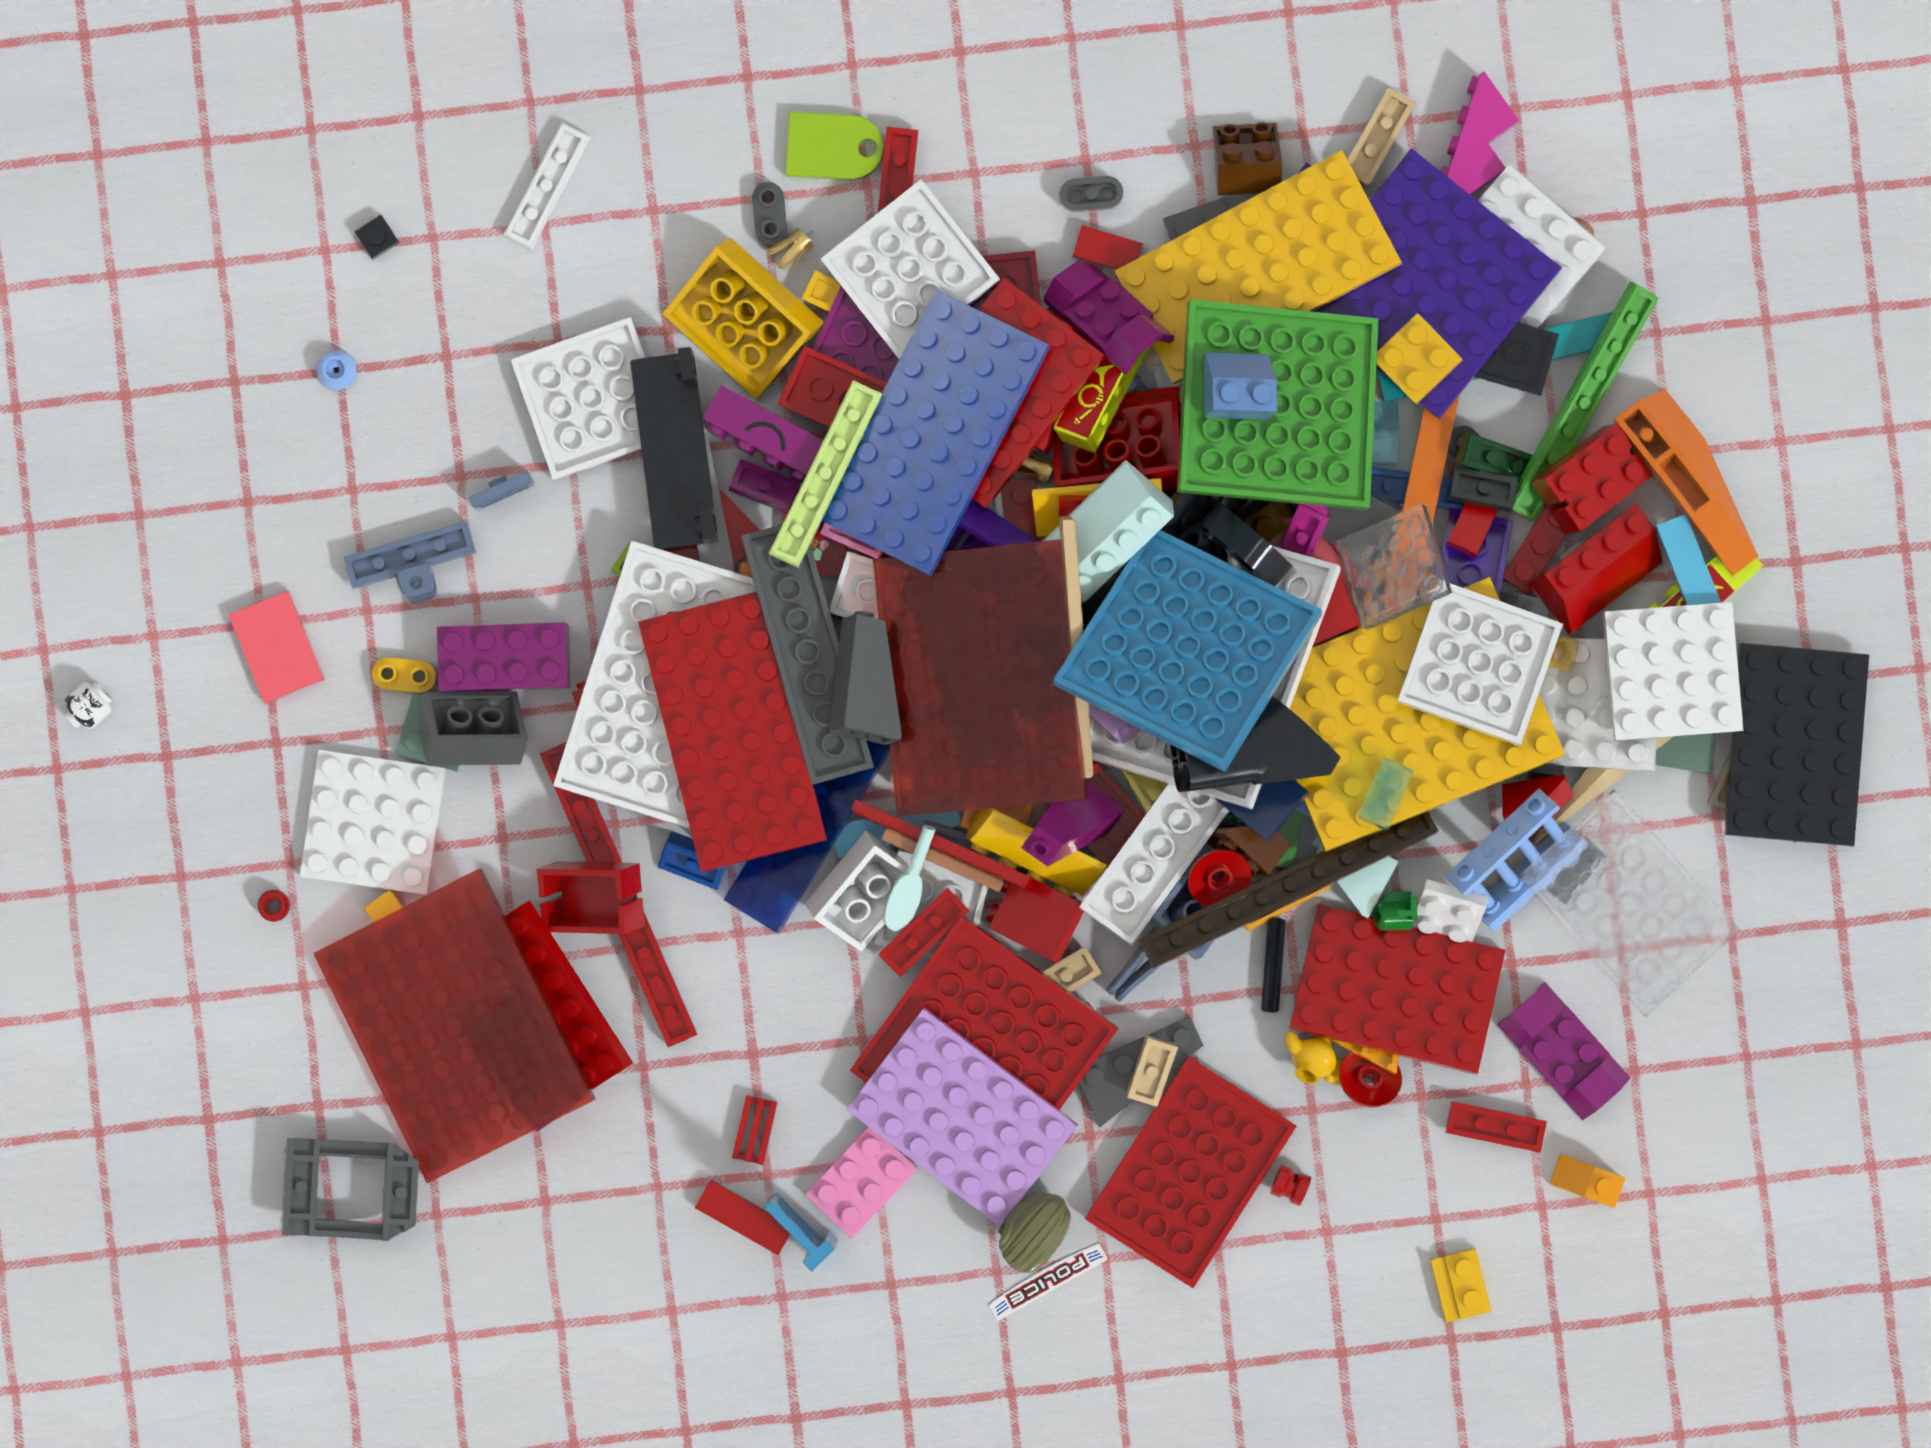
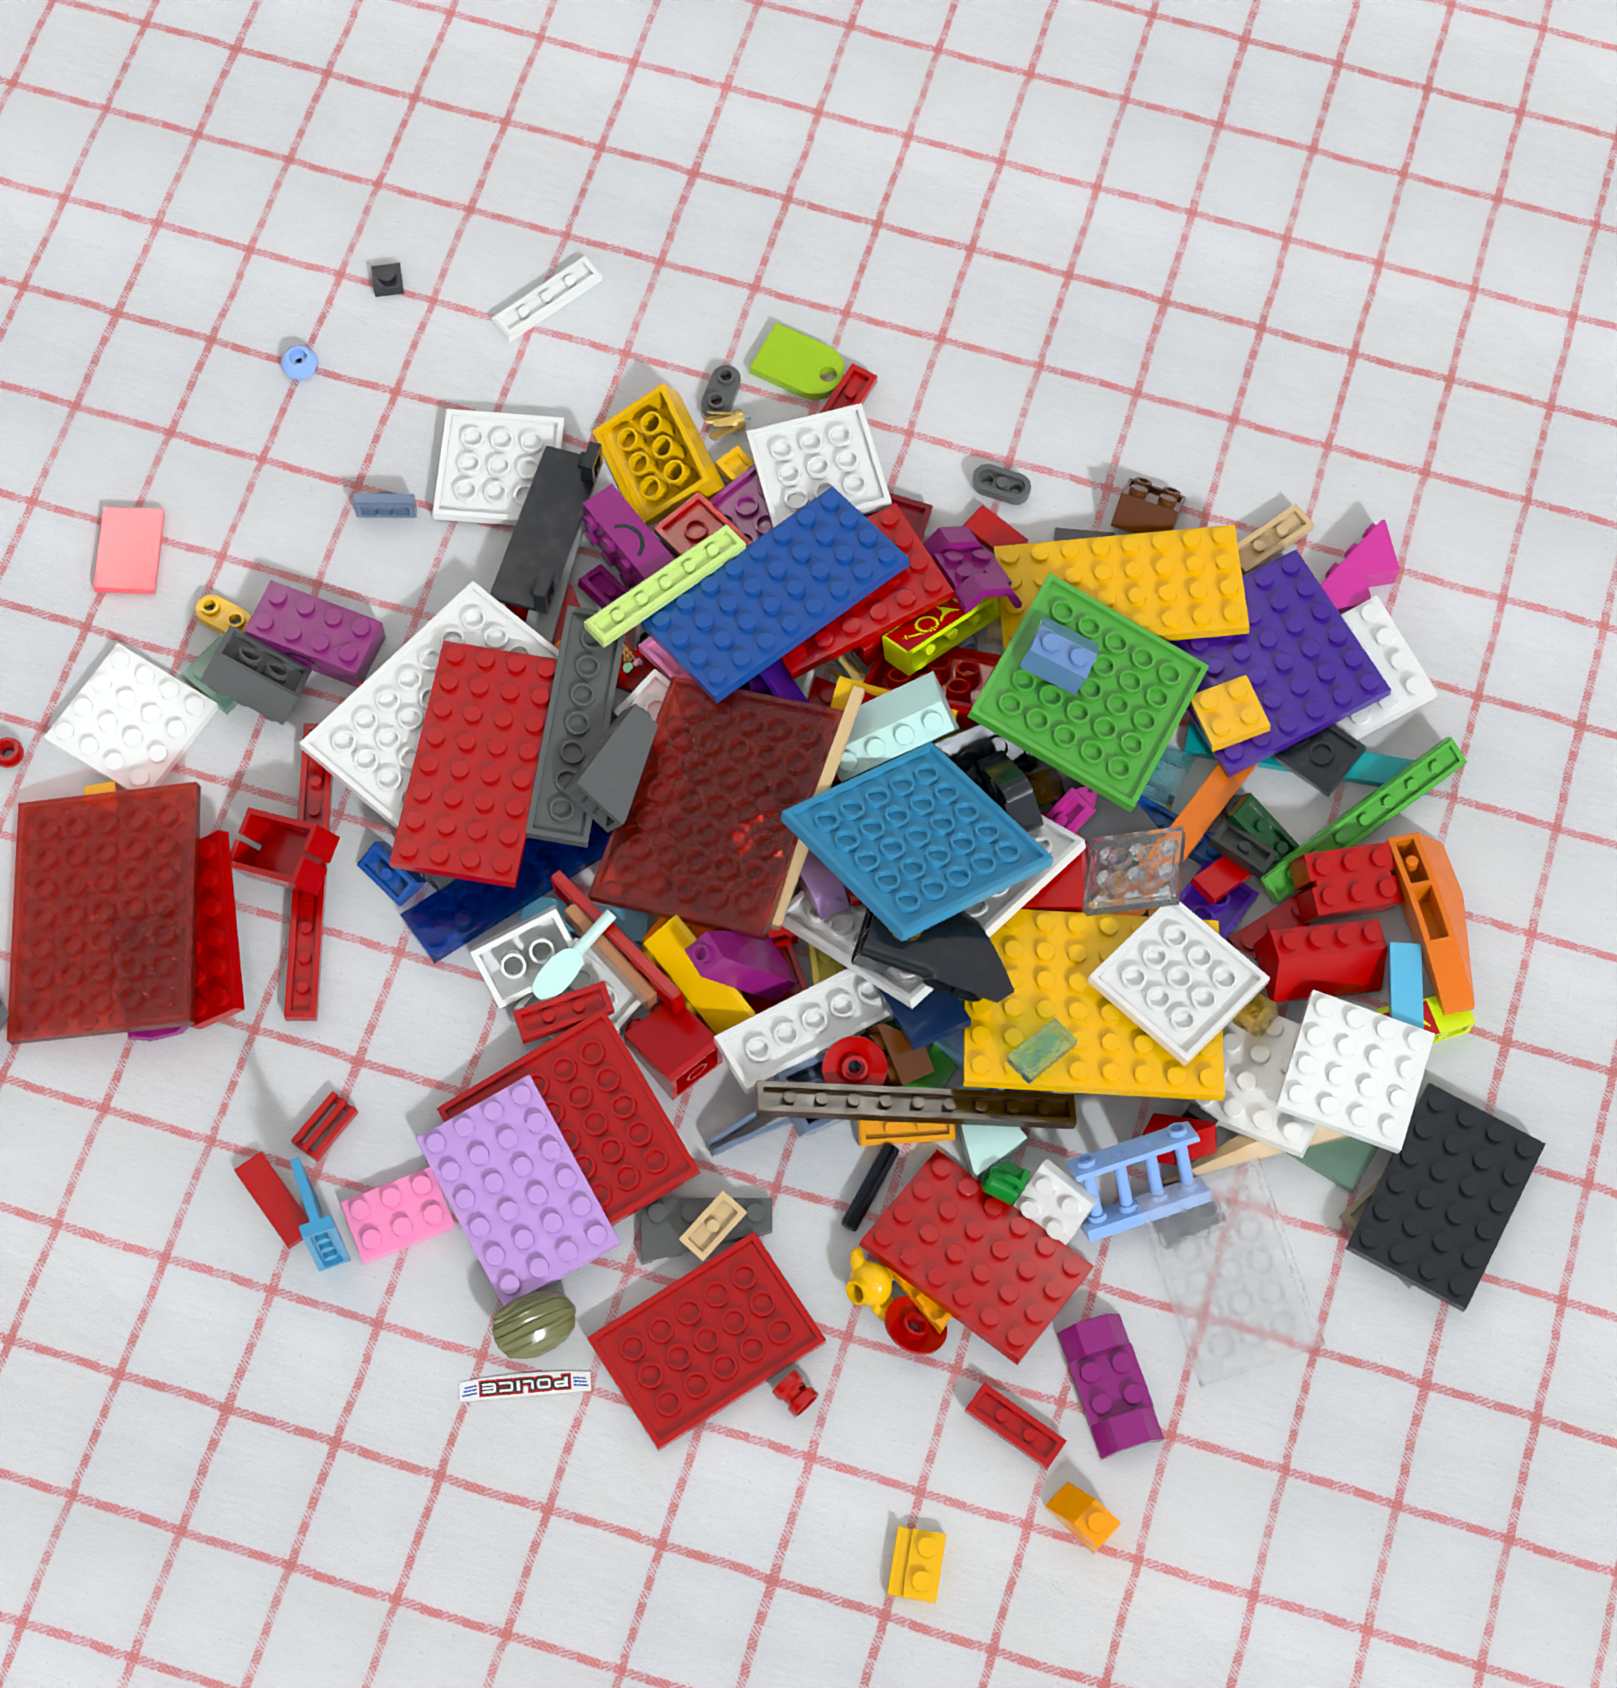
camera: 20 degrees right, 20 degrees down
sand blue plate [343,521,476,603] -> none
tan plate [1043,946,1102,993] -> none

